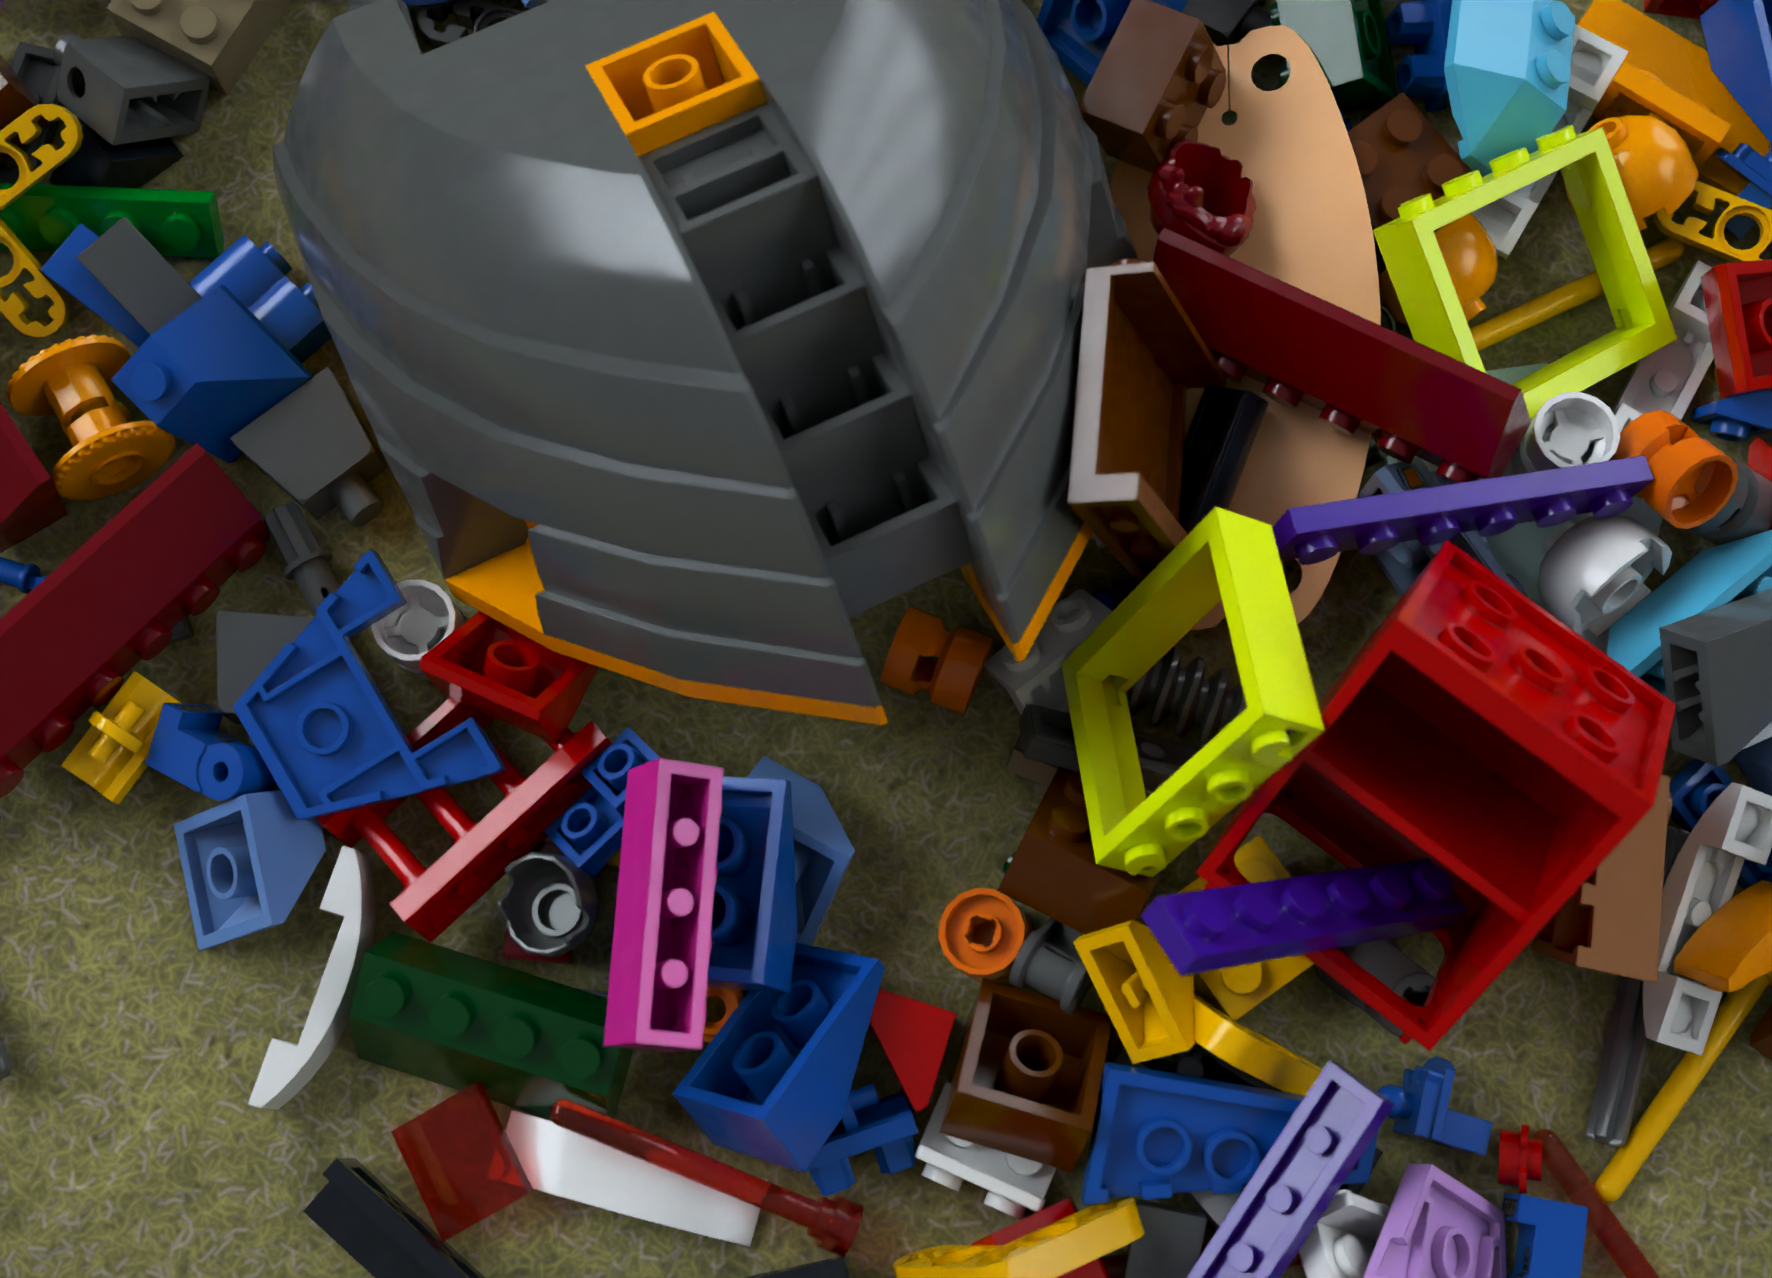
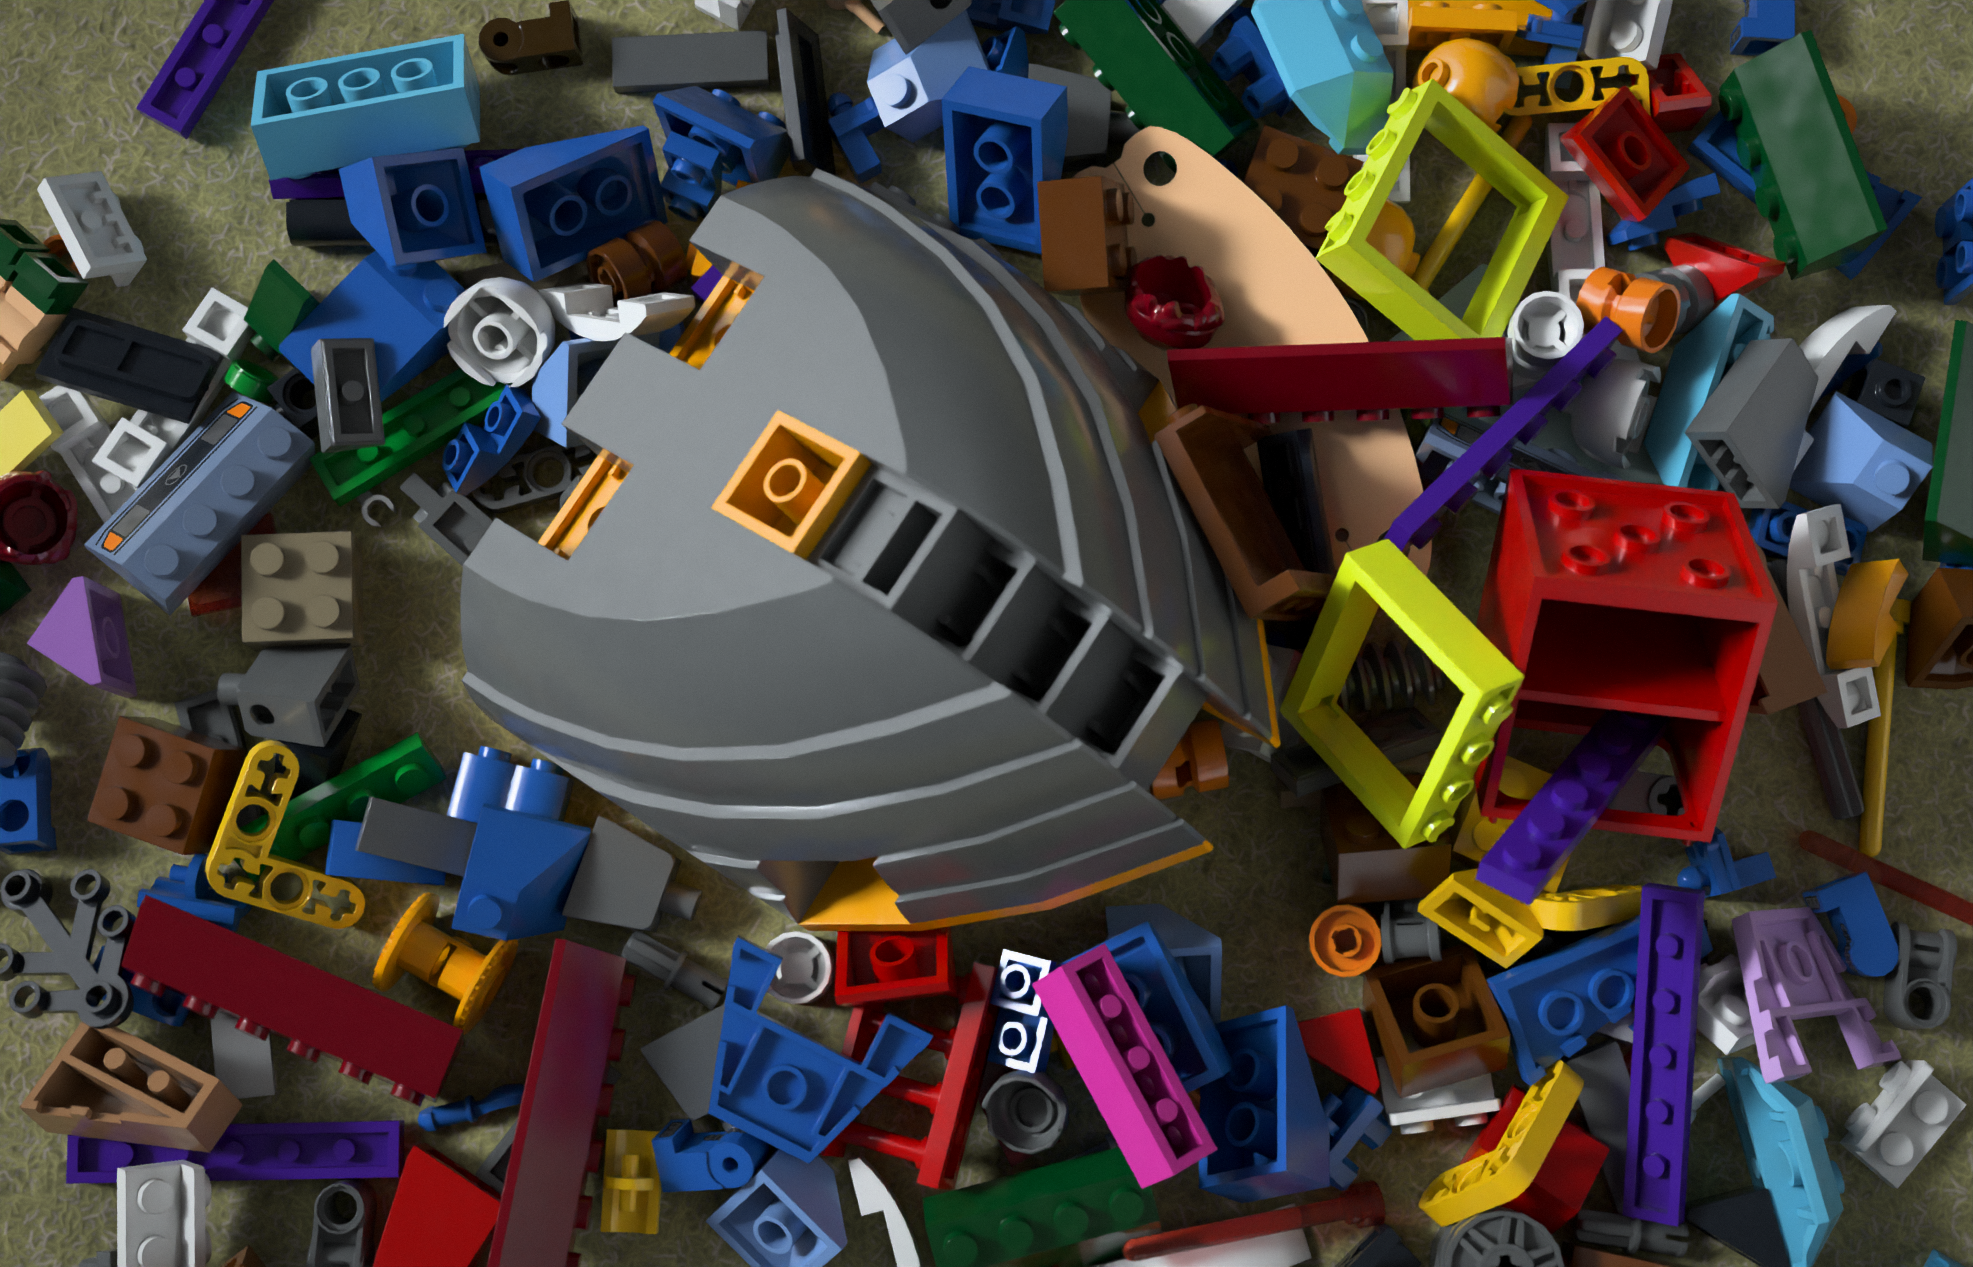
camera: 30 degrees left, 5 degrees up
red plate [1498,1124,1543,1194] -> none

